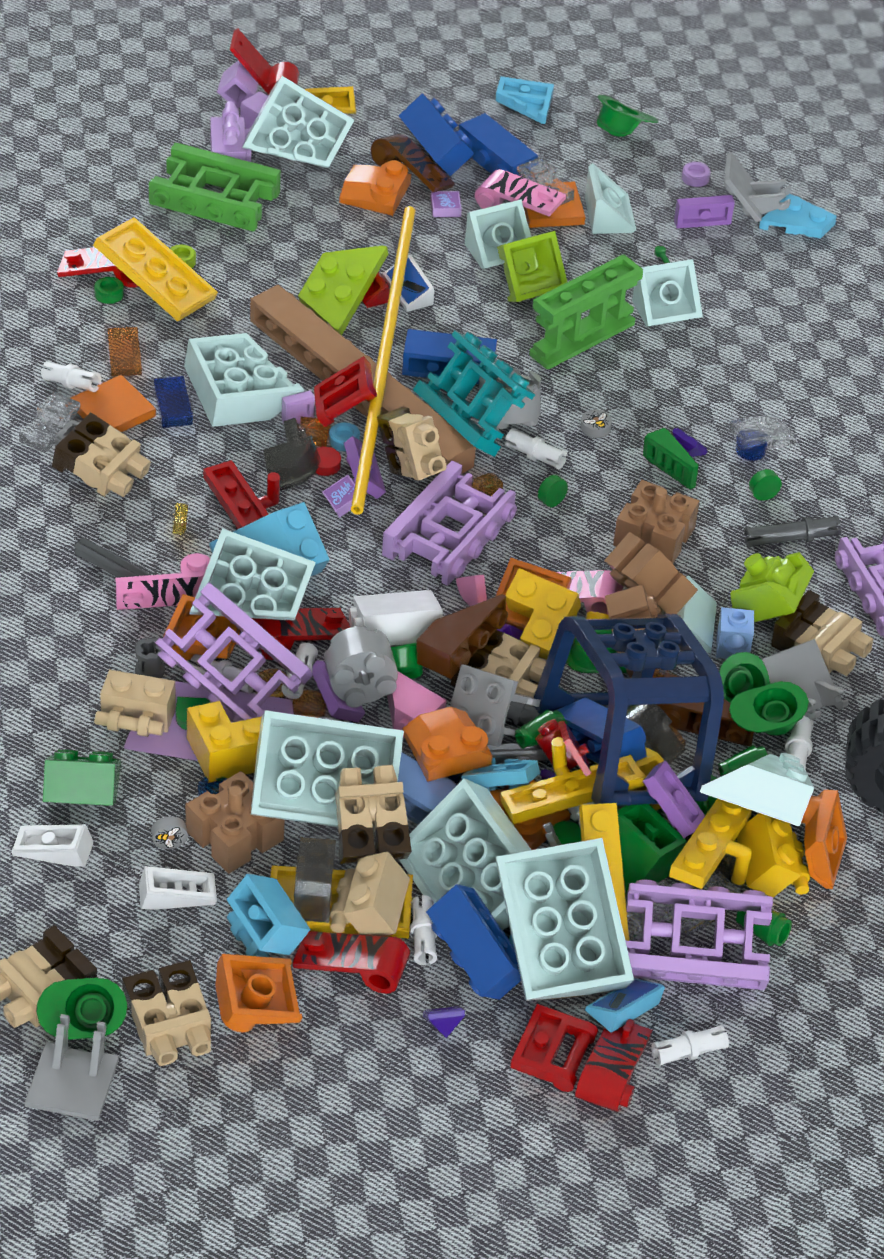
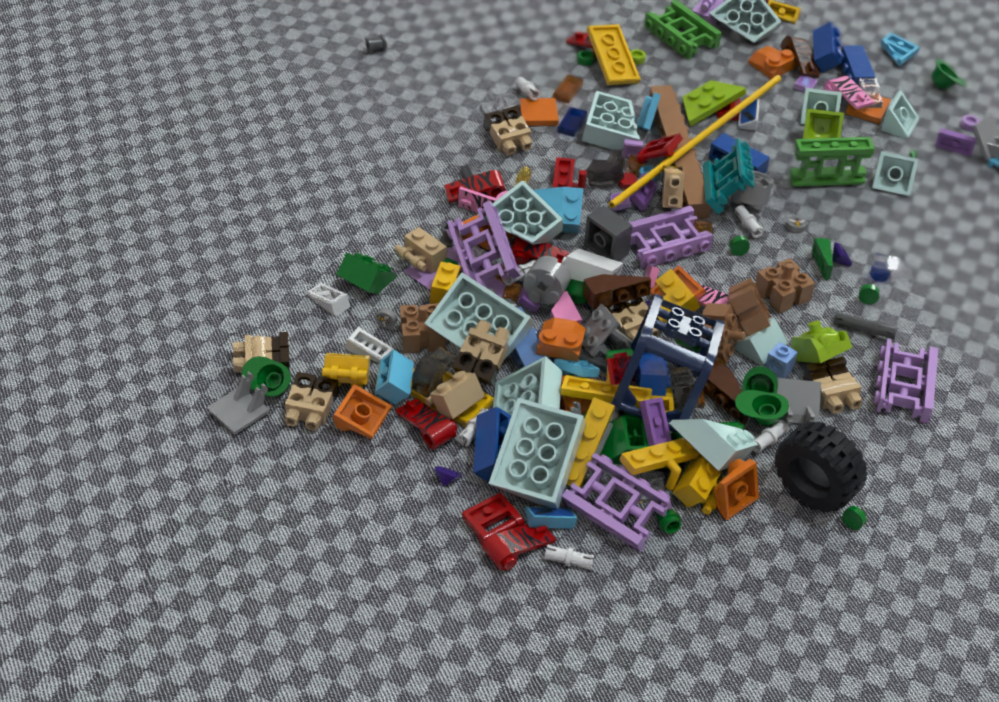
camera: 35 degrees right, 0 degrees up
none -> yellow brick [322,353,370,388]
none -> red door [444,170,506,203]
none -> dark grey brick [584,205,633,261]
none -> medium azure slope [637,93,661,132]

